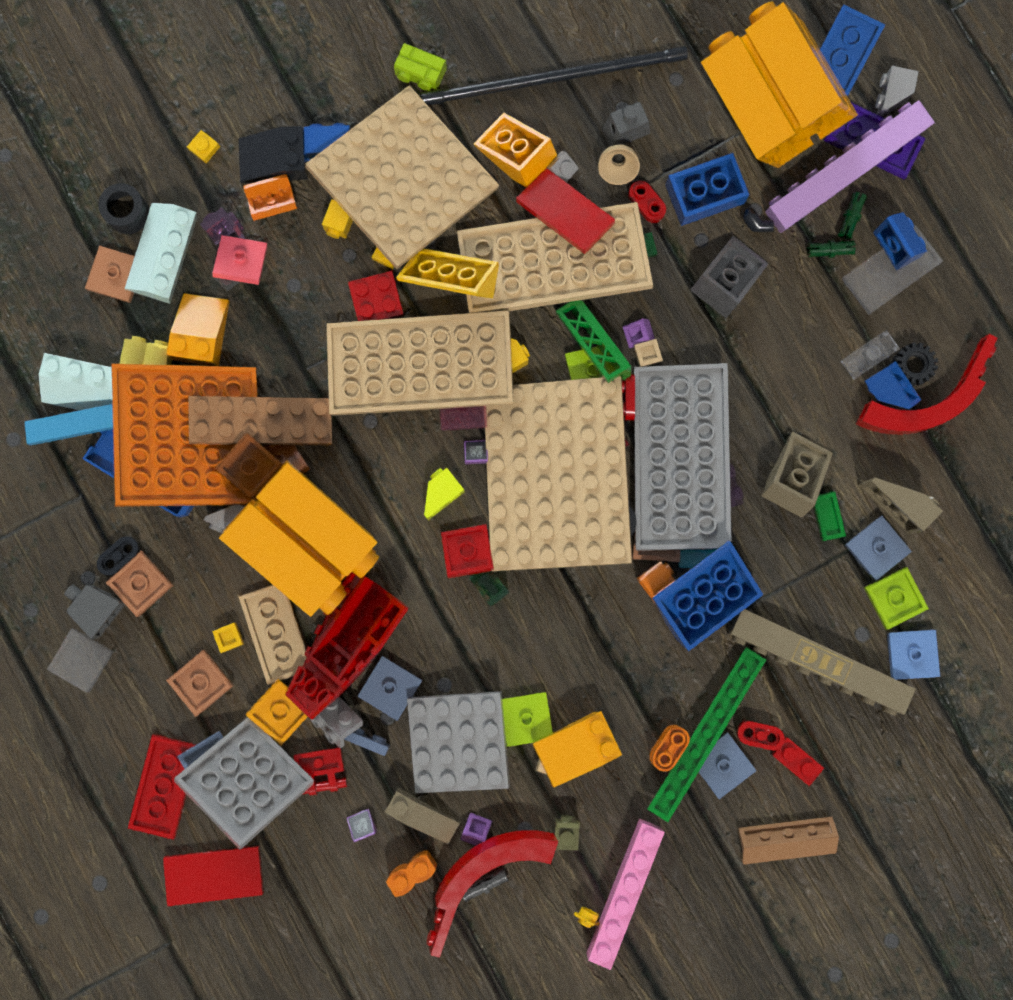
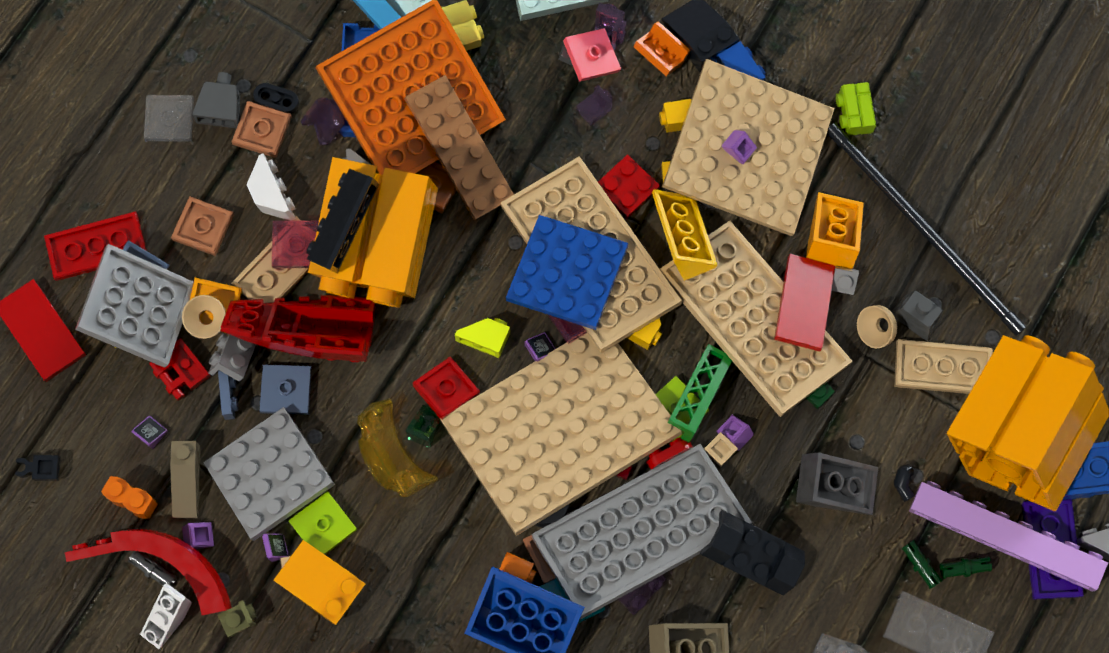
camera: 60 degrees right, 10 degrees down
light orange slope [166,294,229,366] -> none
yellow plate [212,622,244,653] -> none
dark orange plate [215,433,283,499] -> none
red plate [628,181,666,223] -> none
blue brick [665,153,749,226] -> none
blue slope [873,212,927,271] -> none
none -> black plate [15,455,60,481]
none -> white slope [140,583,192,649]
none -> tan piece [182,295,226,339]
none -> white slope [247,154,296,221]
none -> slope [262,534,288,562]
none -> clear pink plate [271,221,319,268]
none -> clear purple bracket [301,98,345,145]
none -> black slope [306,169,379,274]
none -> clear yellow windscreen [357,399,438,497]
none -> blue plate [506,215,628,330]
none -> clear purple bracket [576,85,613,126]
none -> black piece [700,509,805,595]
none -> medium lavender slope [721,130,757,164]
none -> tan tile [894,339,993,394]

